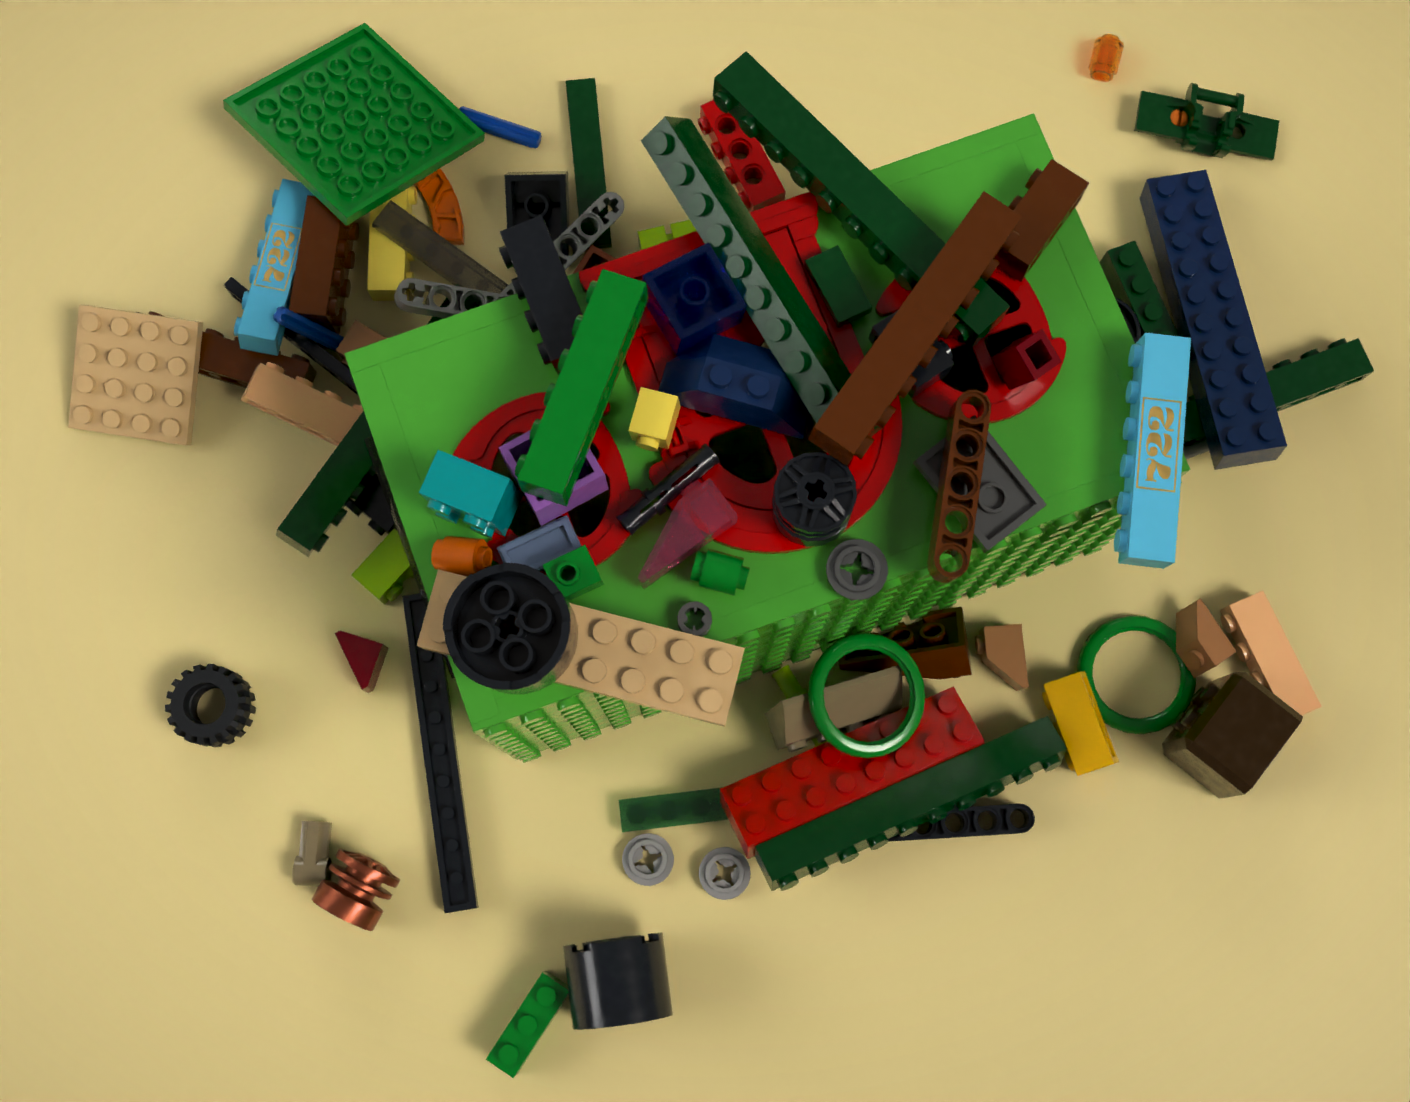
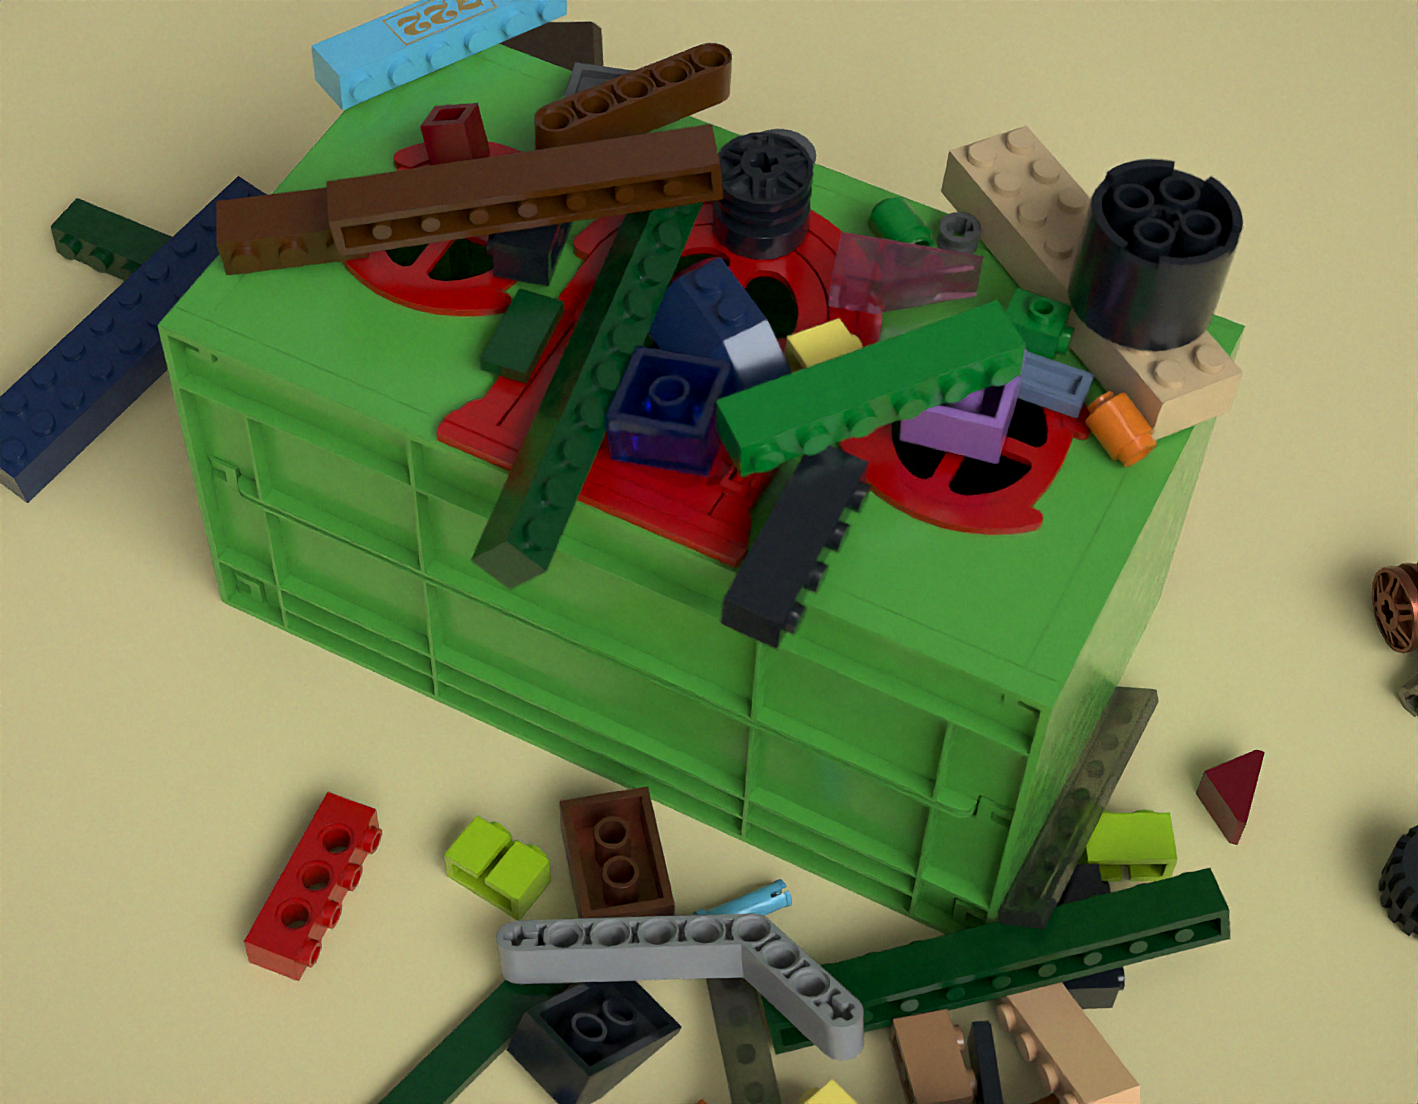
camera: 135 degrees left, 25 degrees down
black plate [402,592,479,913] -> none
teal brick [419,450,523,538] -> none
green brick [486,971,569,1078] -> none
black brick [563,932,673,1030] -> none
black pin [616,443,720,536] -> none
dark green brick [713,51,1010,349] -> none
dark green brick [1100,241,1179,337] -> none

